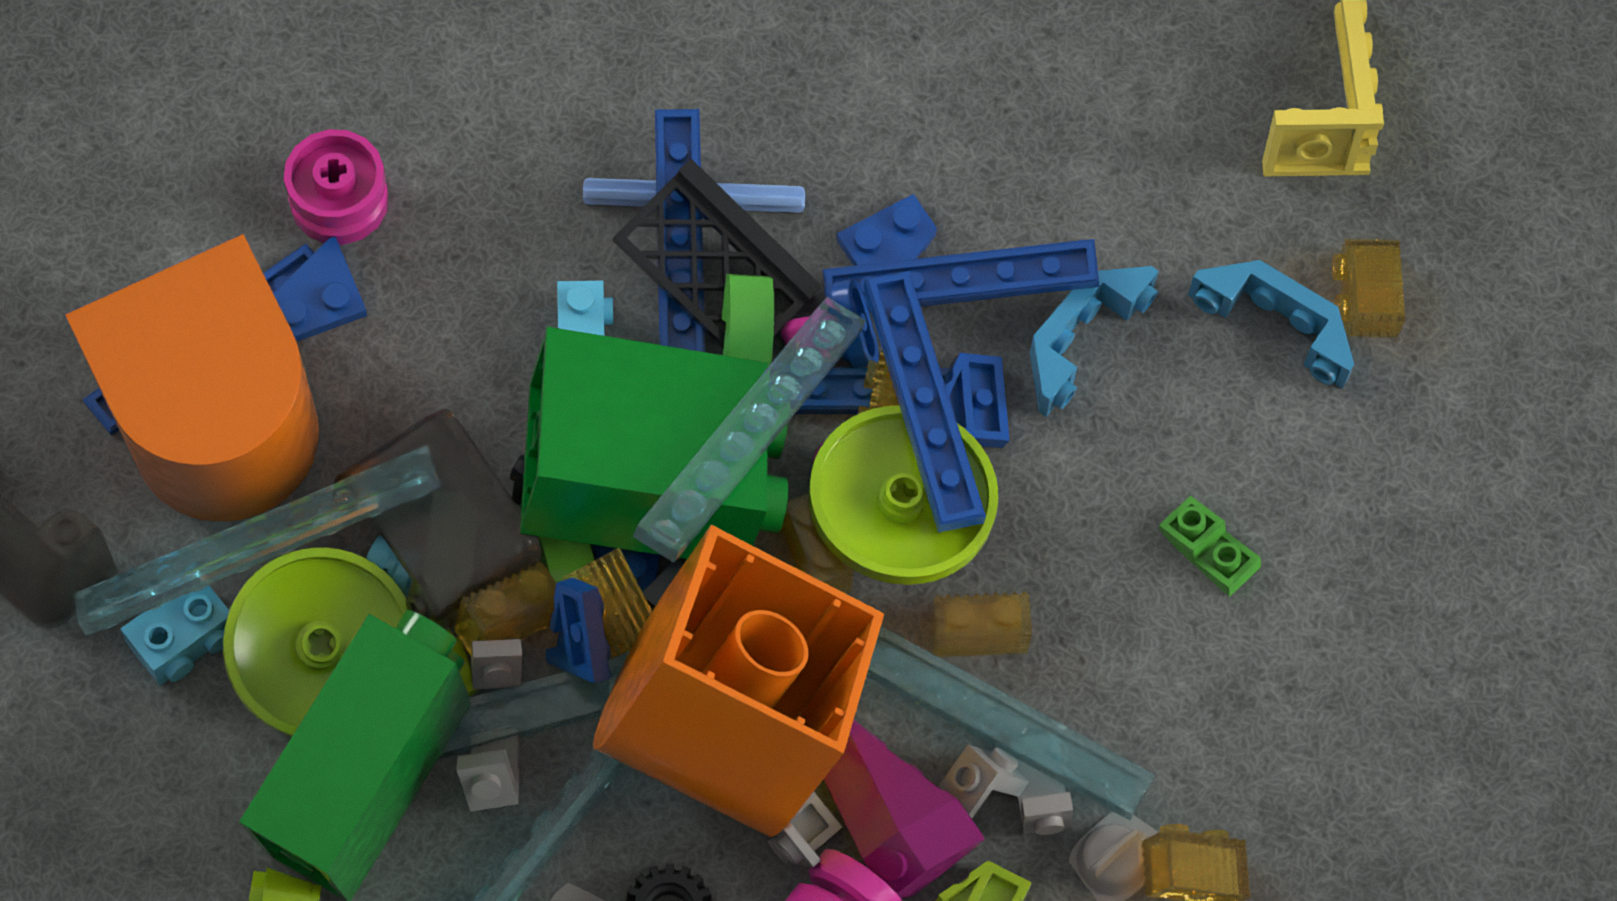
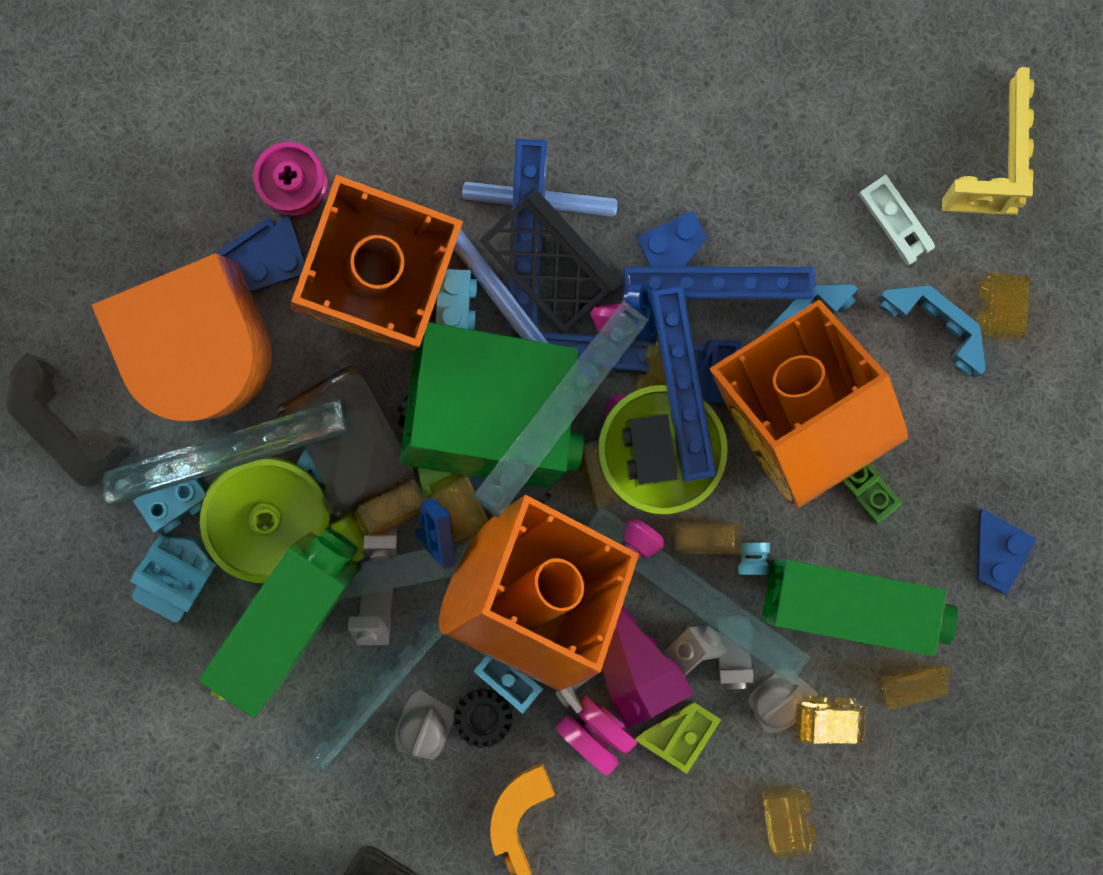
camera: 10 degrees right, 20 degrees up
bright green slope [721,274,774,374] -> none
none -> medium azure piece [130,534,217,622]
none -> orange brick [290,174,463,351]
none -> light blue axle [454,229,548,343]
none -> medium azure brick [473,656,546,714]
none -> black brick [622,414,678,487]
none -> dark pink cone [622,519,664,560]
none -> orange brick [709,299,908,510]
none -> medium azure wheel [738,543,770,575]
none -> green brick [761,559,958,657]
none -> light aqua plate [858,175,935,266]
none -> clear yellow bracket [879,663,952,710]
none -> blue wing [977,509,1037,594]

